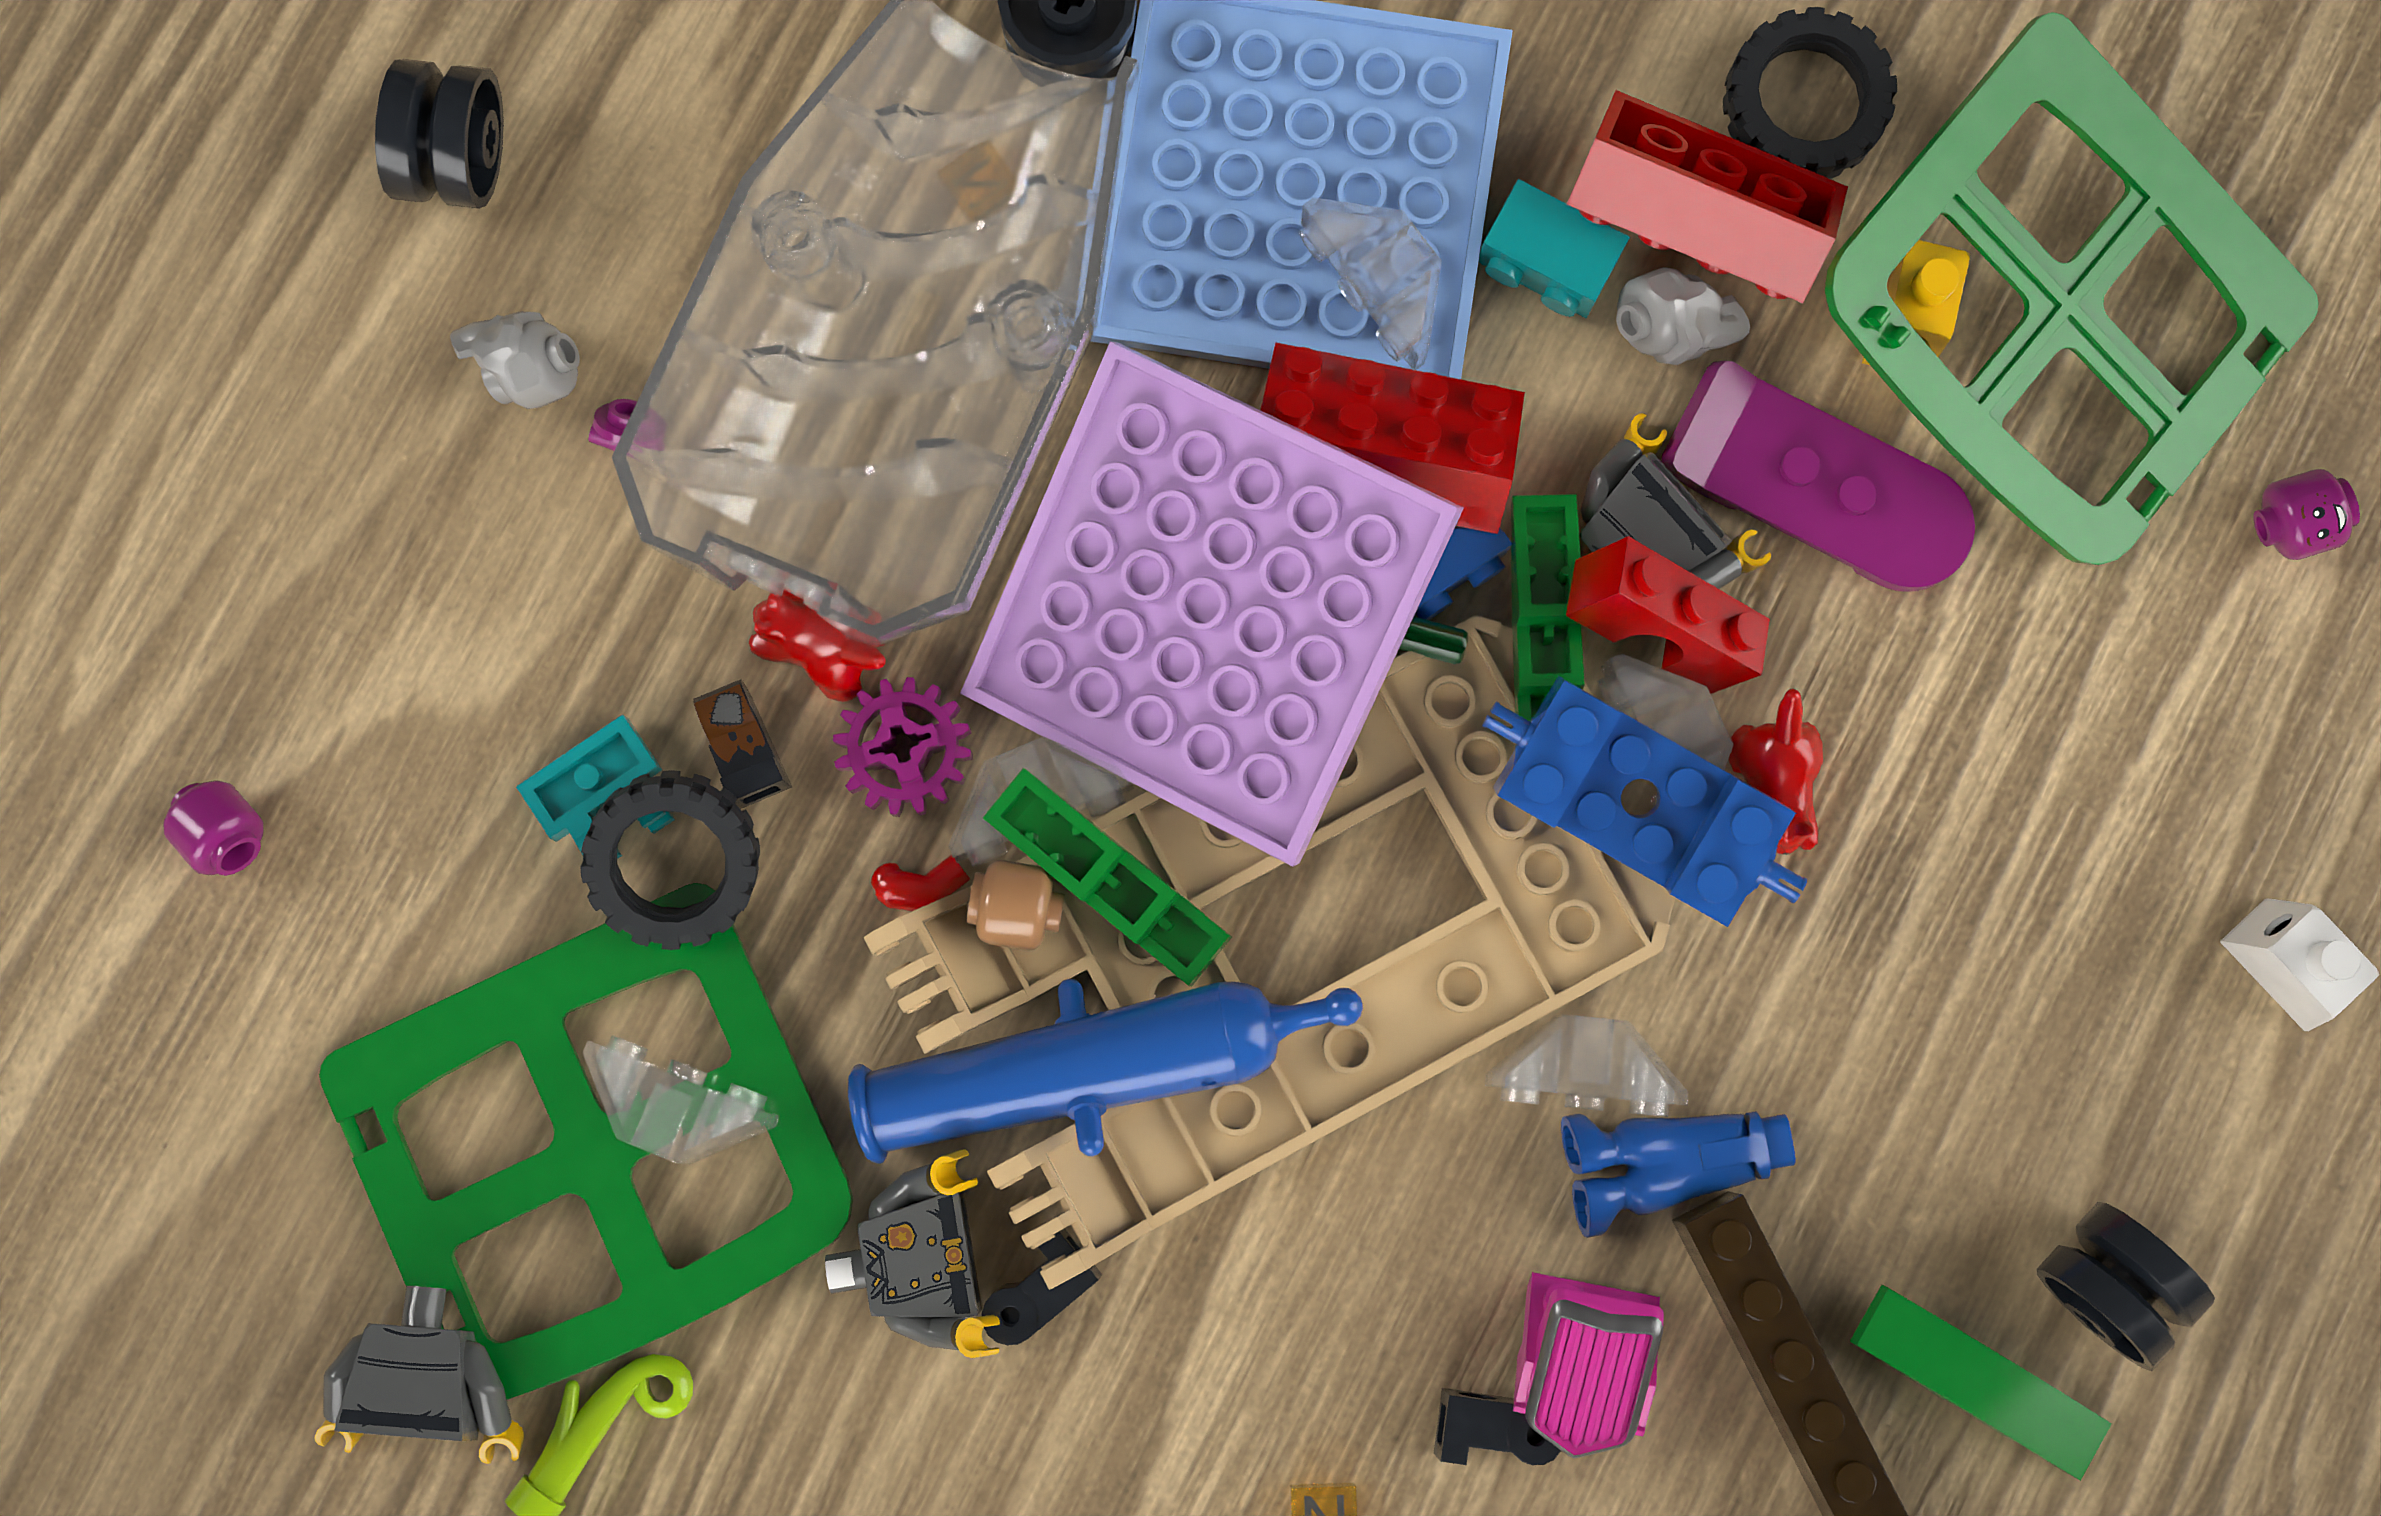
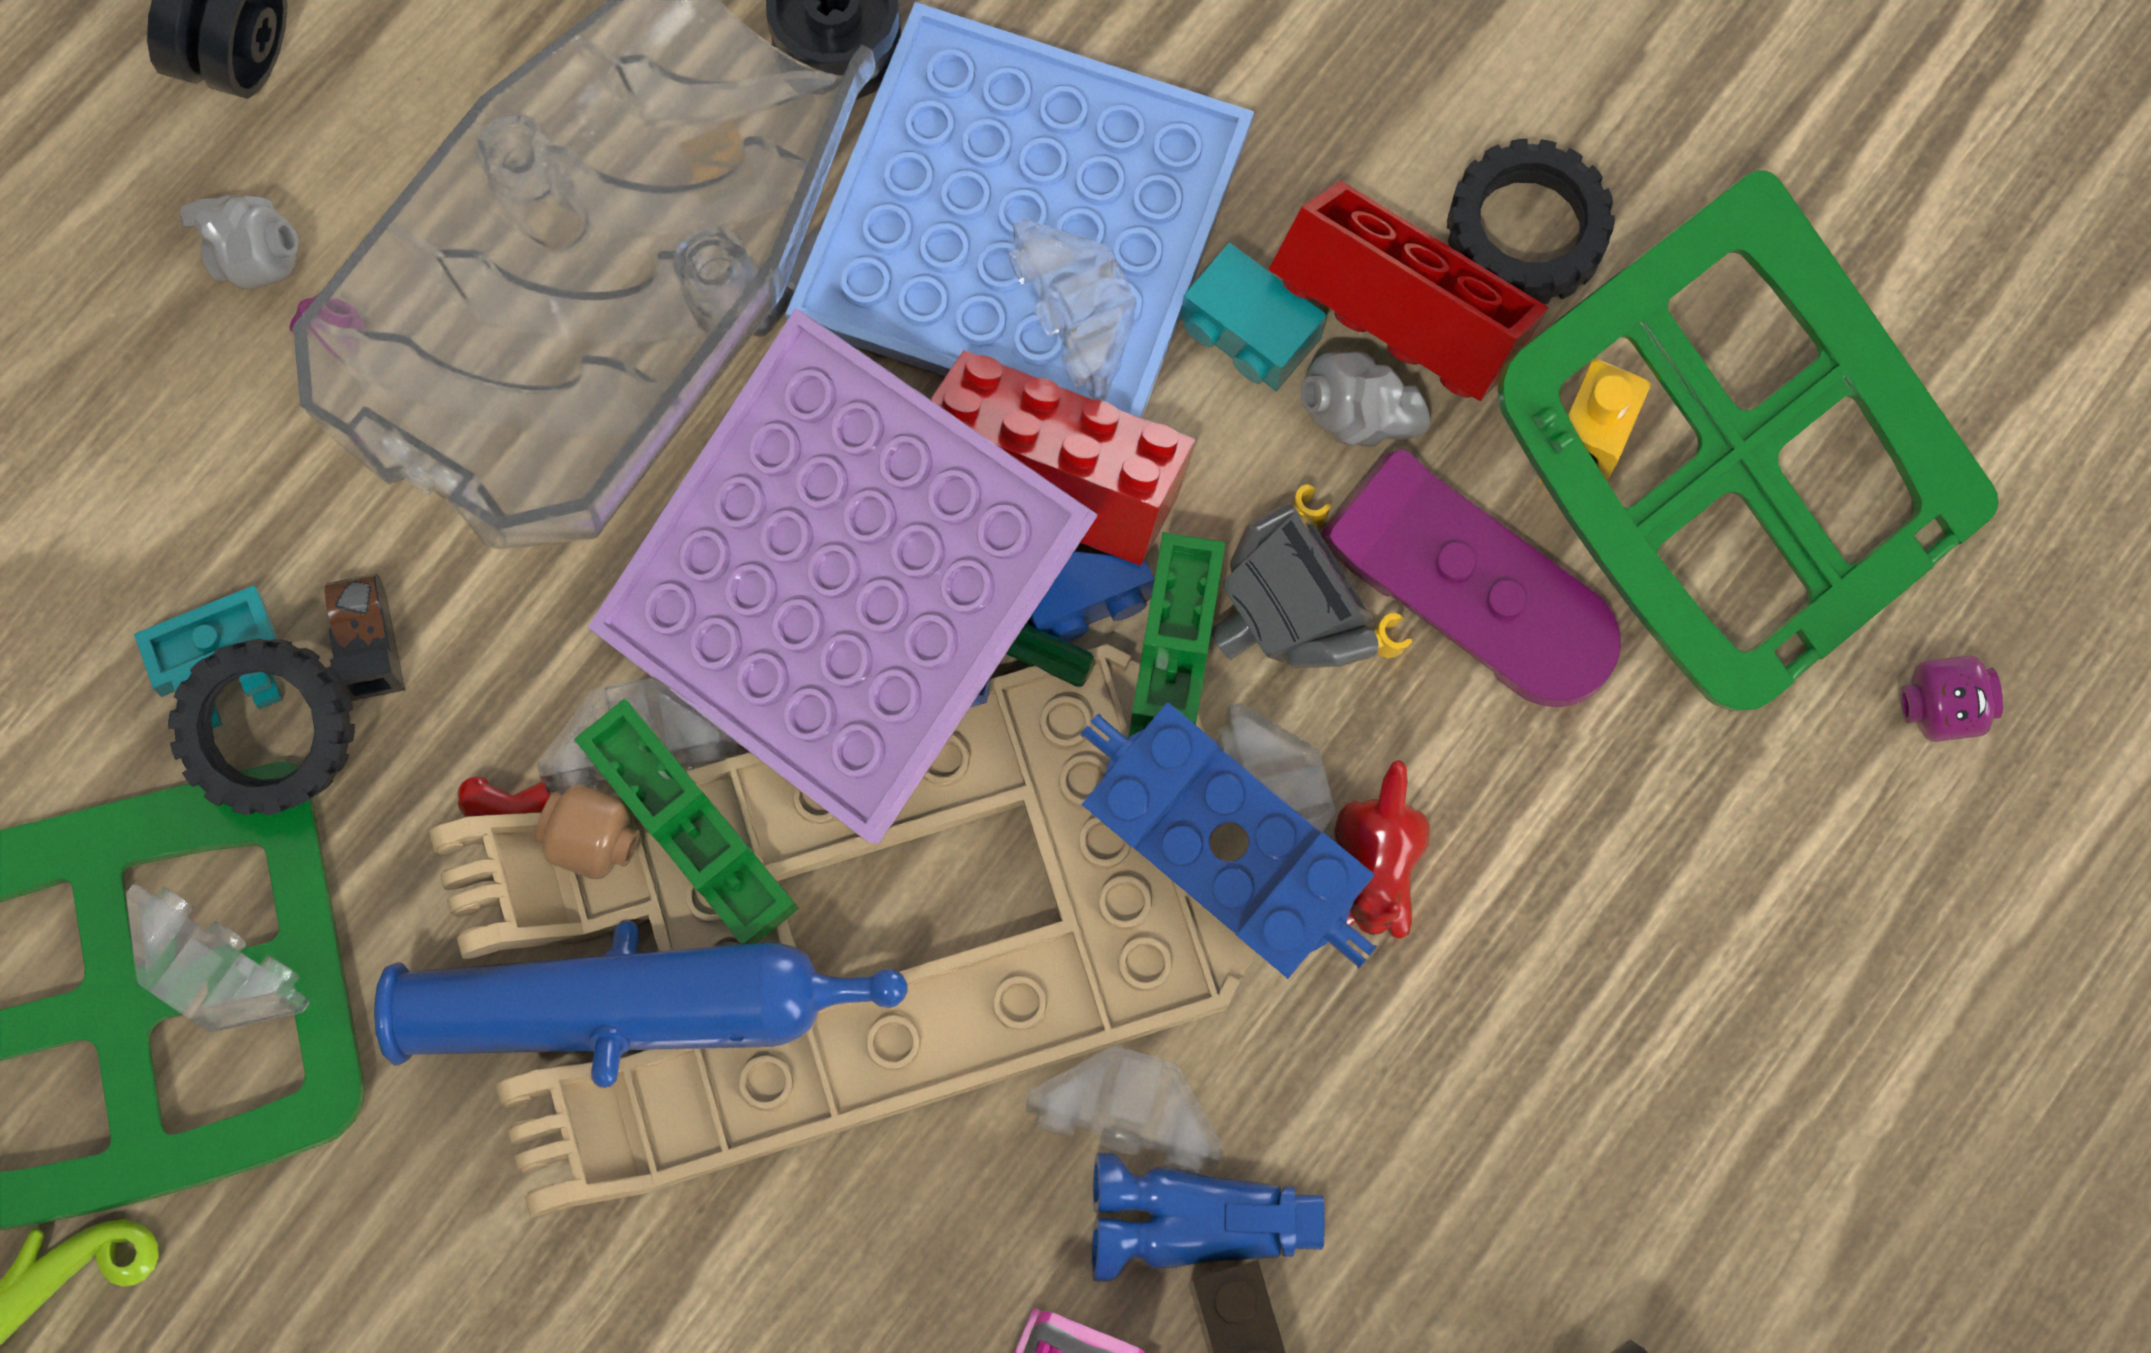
camera: 10 degrees right, 10 degrees down
red animal [749,584,887,702] -> none
dark grey torso [825,1149,1000,1358] -> none
magenta gear [833,677,973,817] -> none
black leg [981,1228,1102,1346] -> none
red arch [1566,536,1770,695] -> none
white torso [2220,898,2379,1031] -> none

